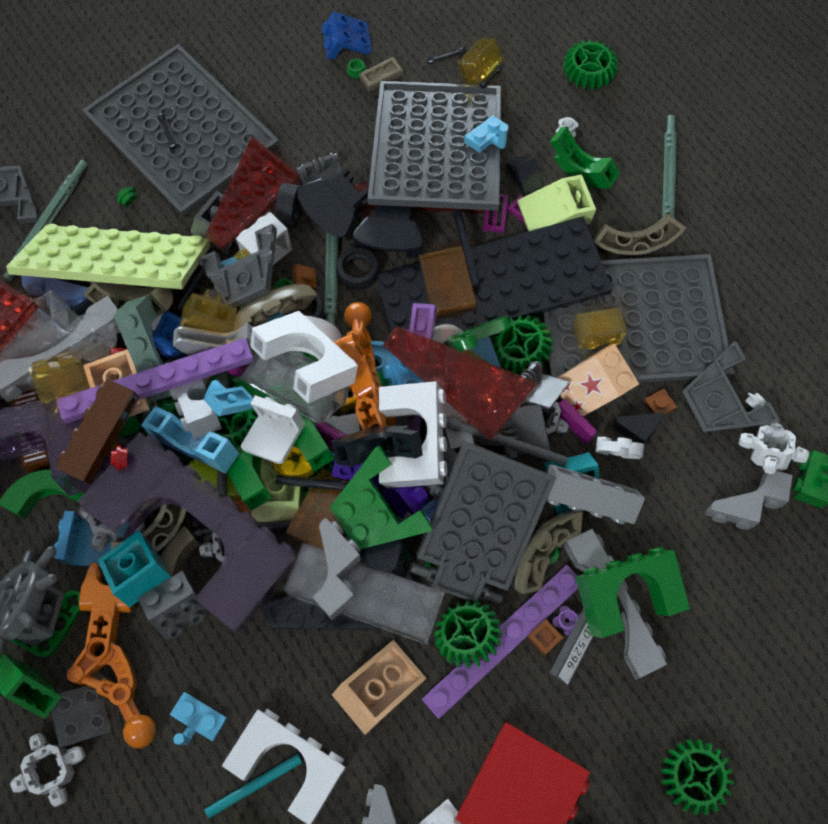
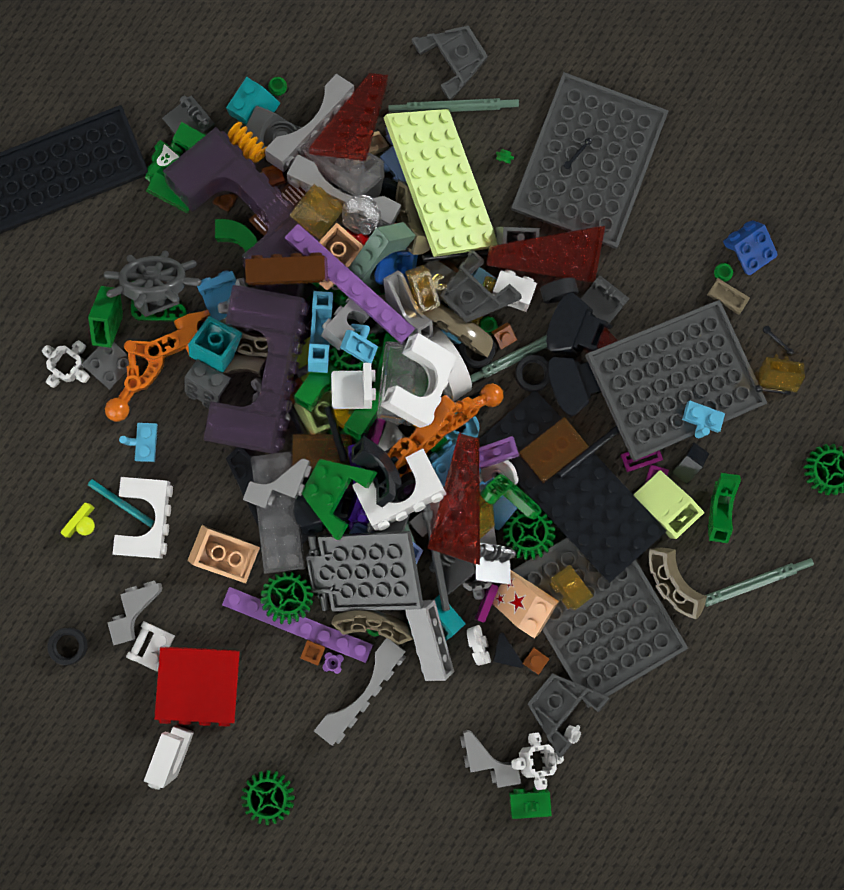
camera: 60 degrees right, 15 degrees up
red plate [111,445,127,471] -> none
tile [550,608,594,687] -> none
white plate [556,117,578,138] -> none
green arch [575,547,690,638] -> none

